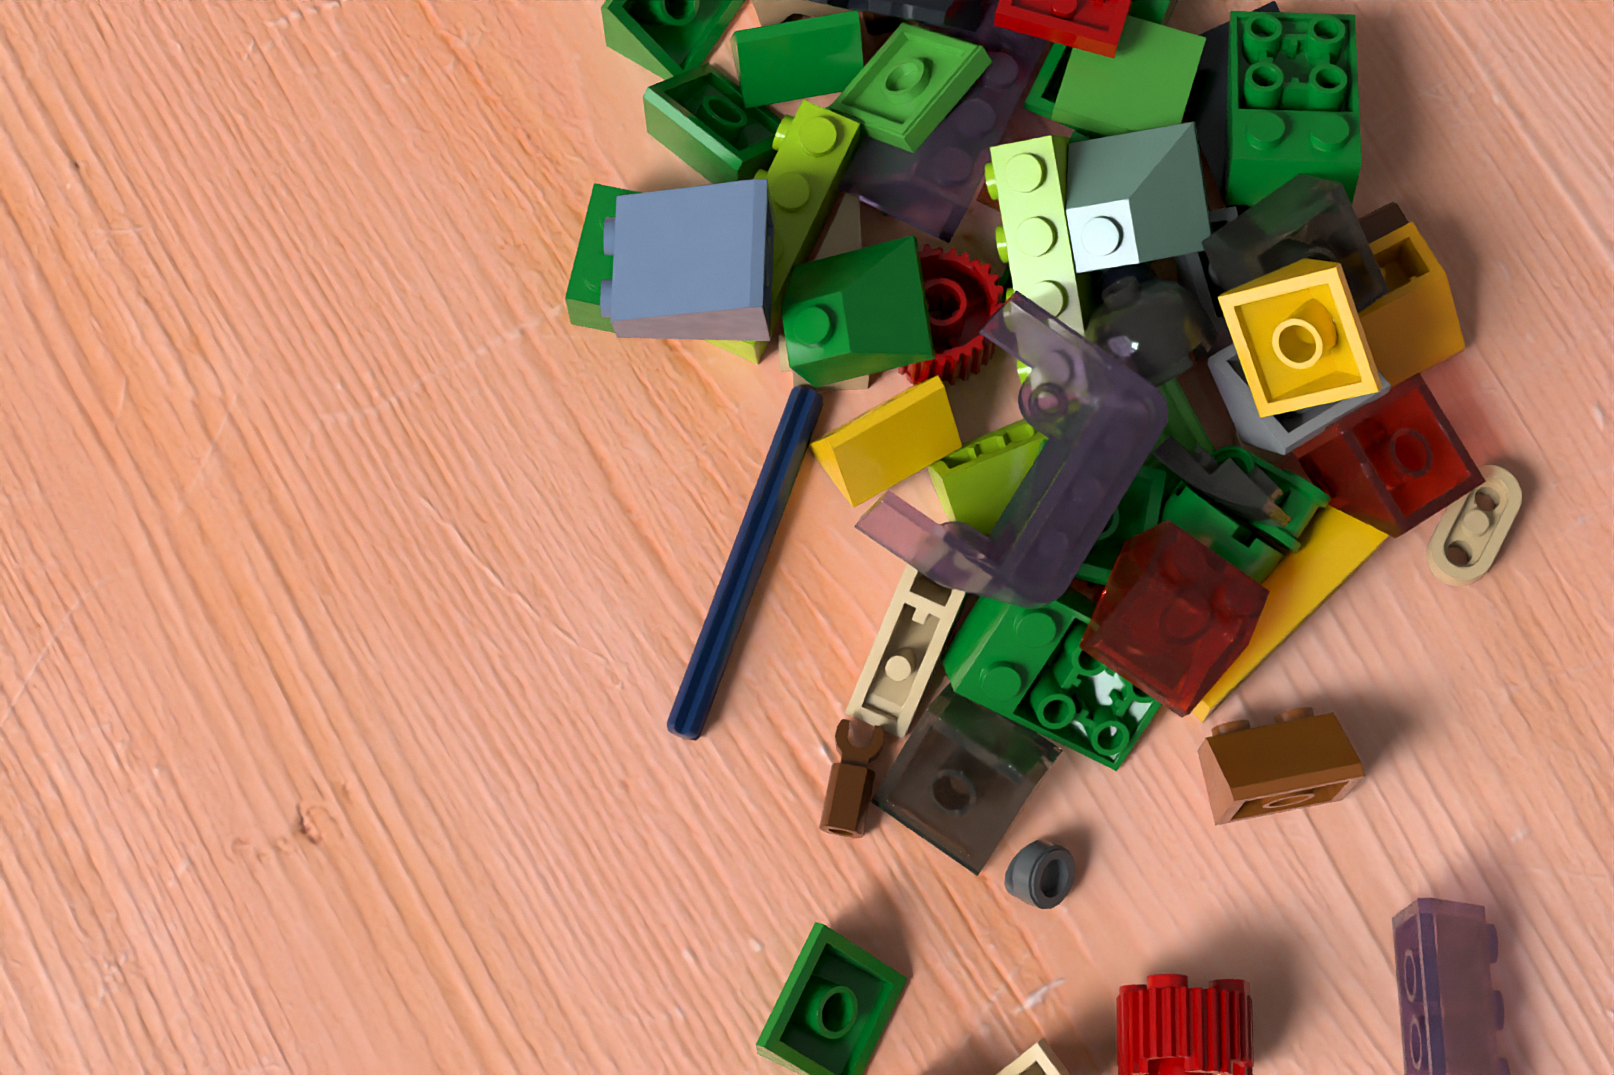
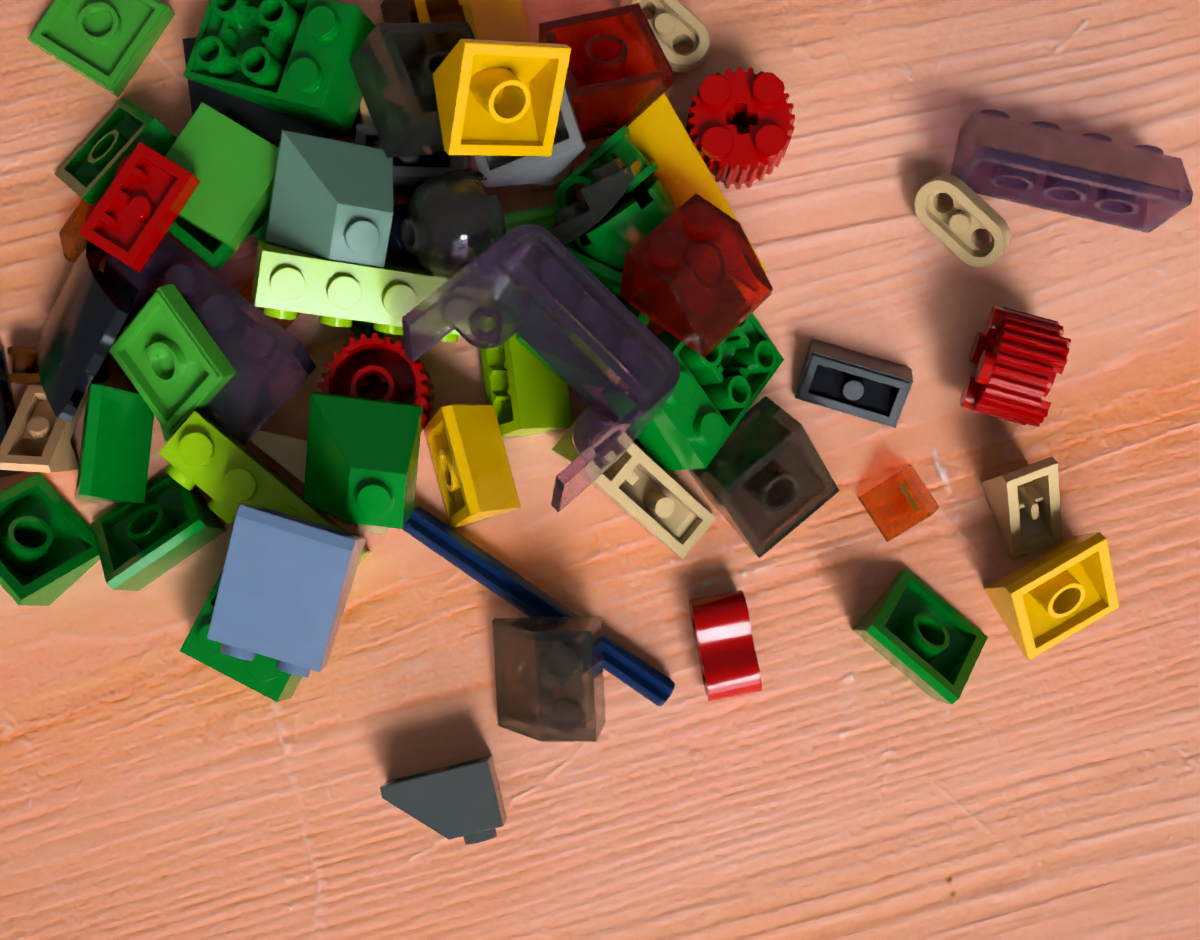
camera: 75 degrees left, 10 degrees up
reddish brown bar [819,719,884,838] -> none
dark grey tile [1004,840,1075,909] -> none
dark orange slope [1197,707,1365,826] -> none
none -> dark grey slope [380,755,507,844]
none -> clear smoke slope [492,617,606,742]
none -> red brick [686,67,795,189]
none -> red axle [689,590,762,701]
none -> black slope [795,339,913,428]
none -> clear orange slope [858,464,939,542]
none -> tan plate [914,174,1011,267]

